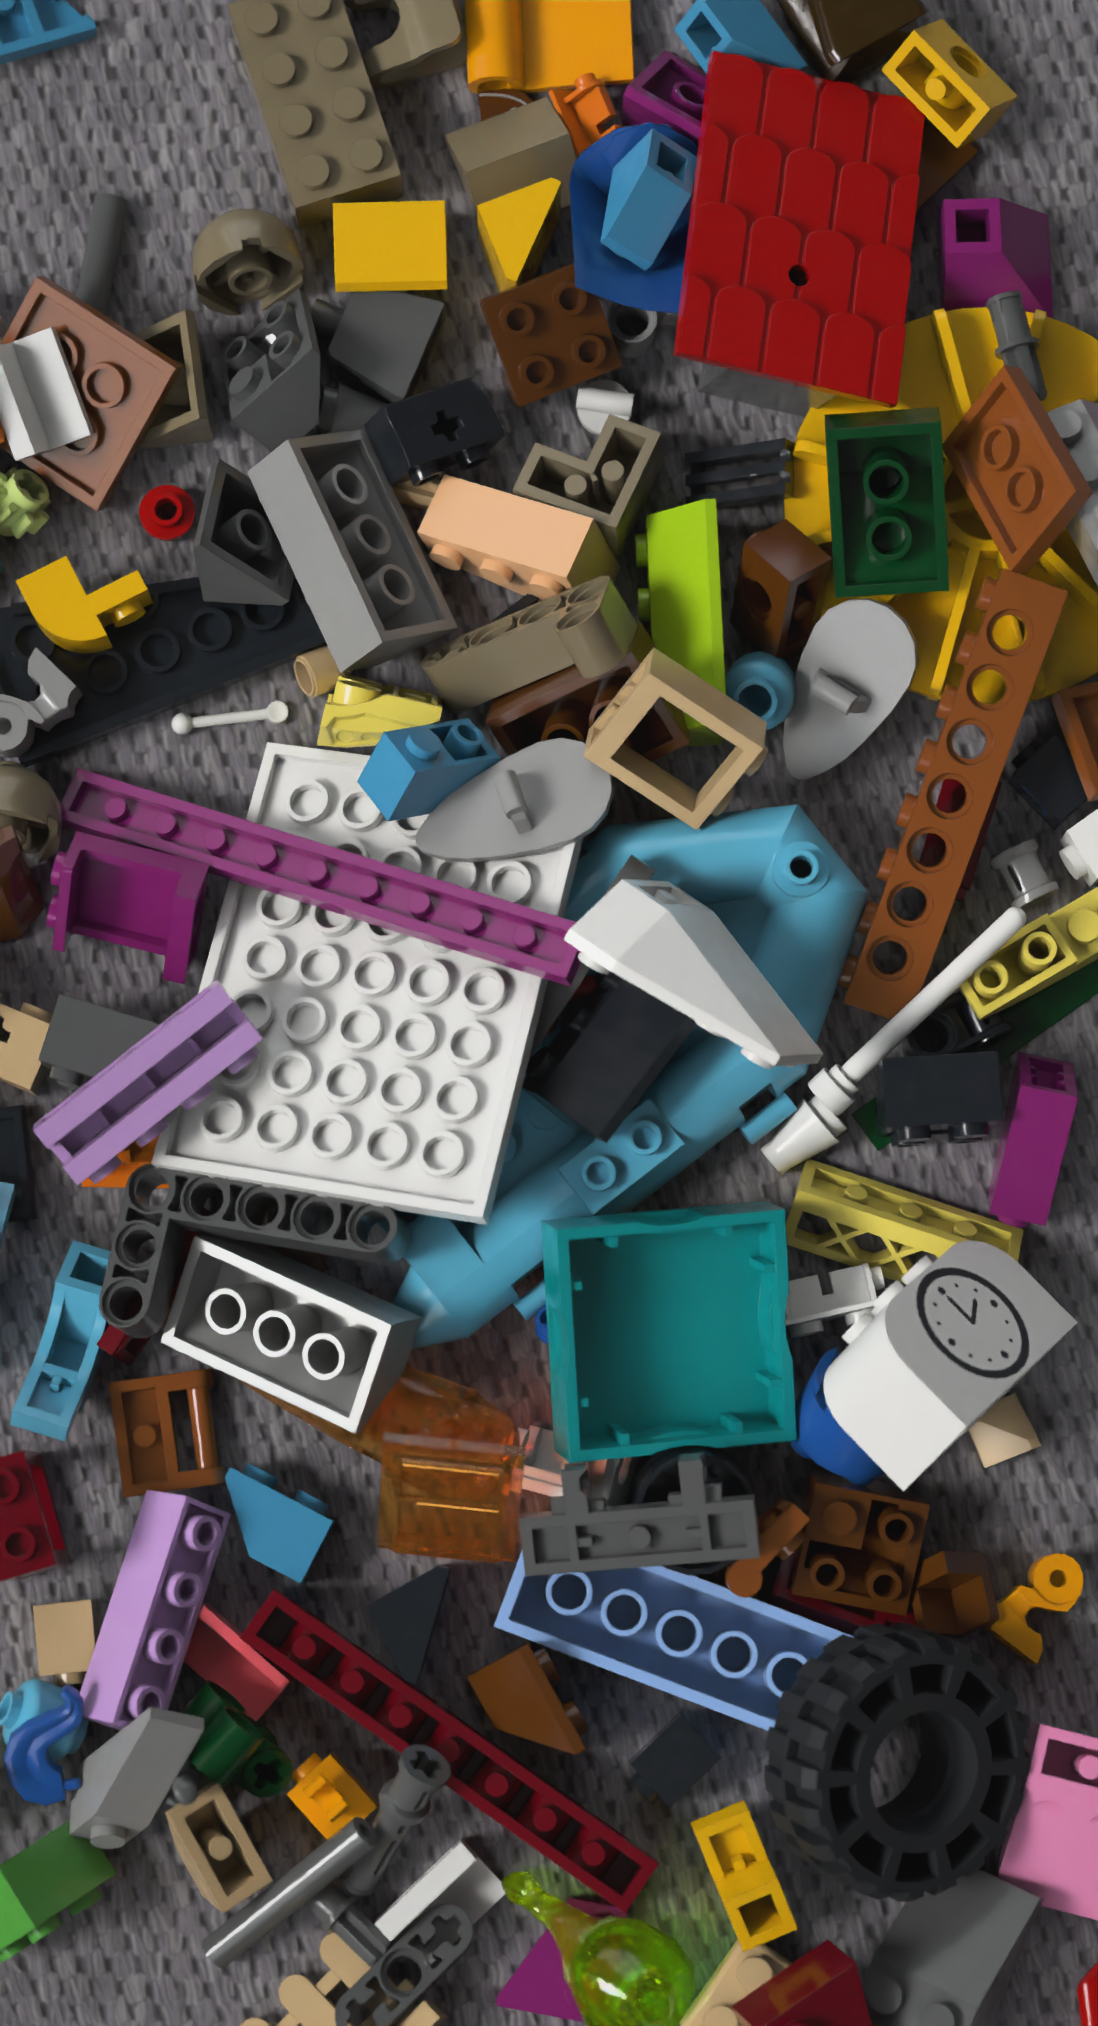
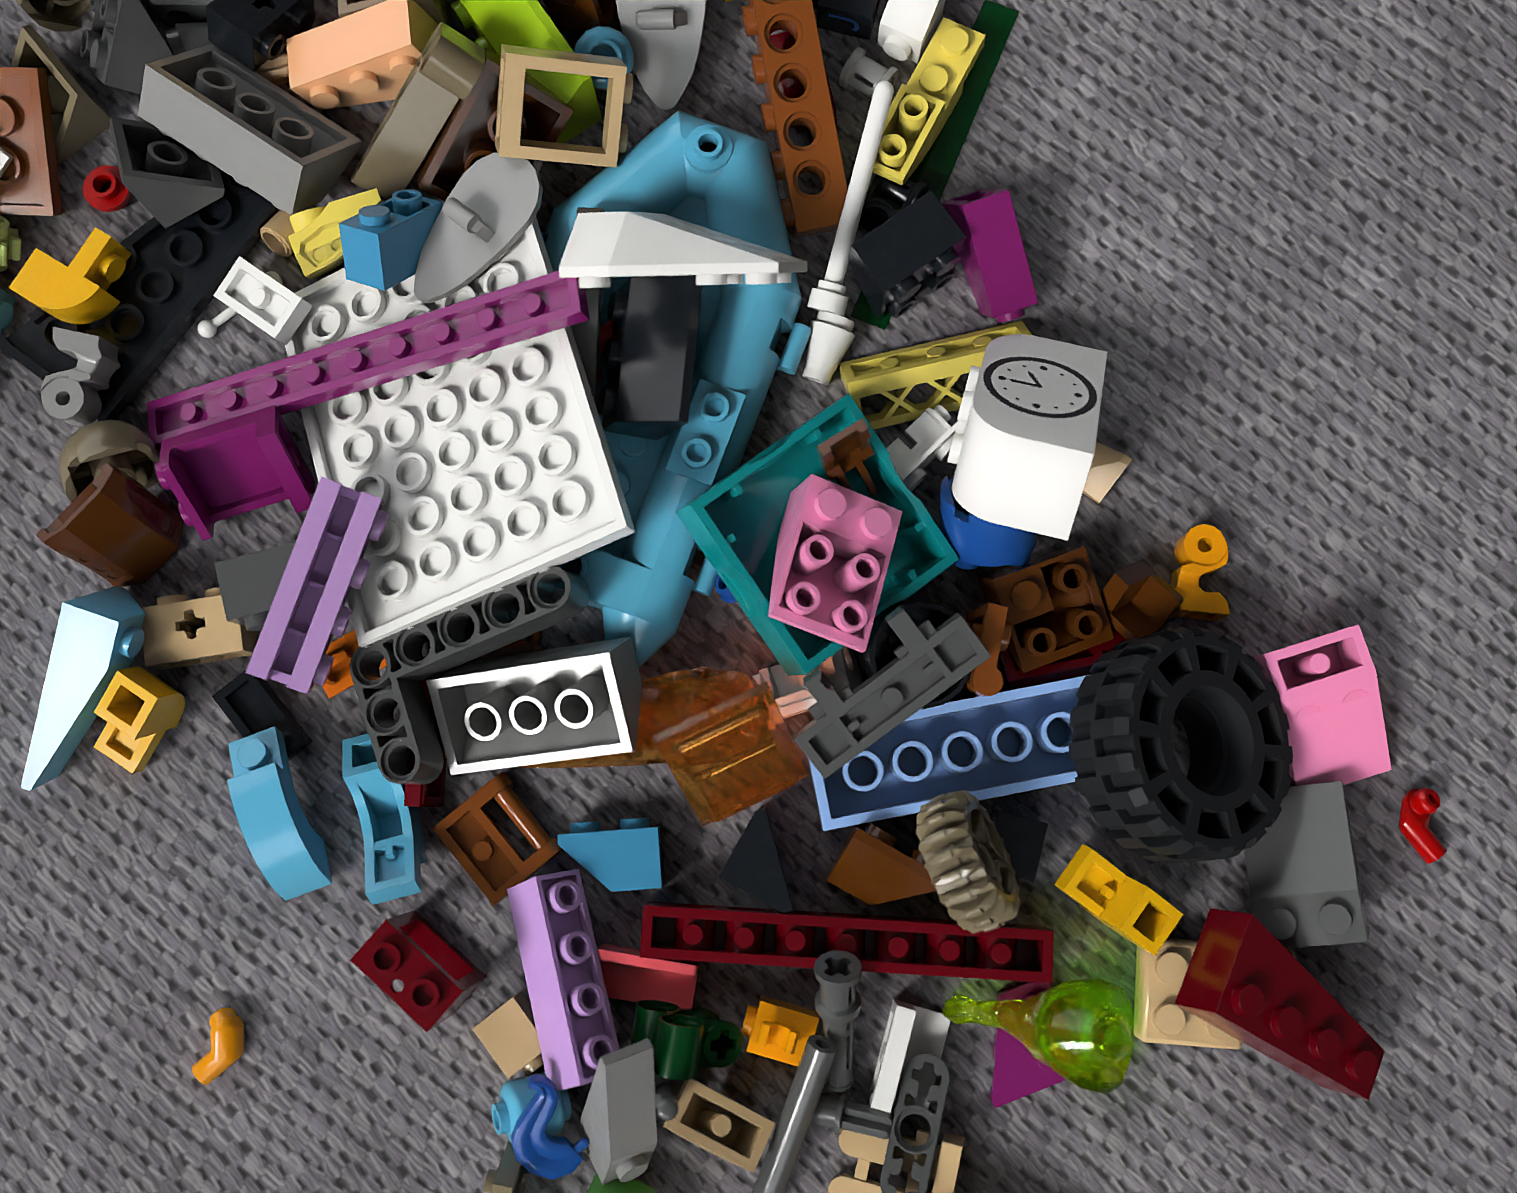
camera: 25 degrees left, 0 degrees up
none -> white plate [213,256,313,345]
none -> bright pink slope [768,474,903,653]
none -> reddish brown arm [817,418,878,497]
none -> dark tan gear [916,790,1020,934]

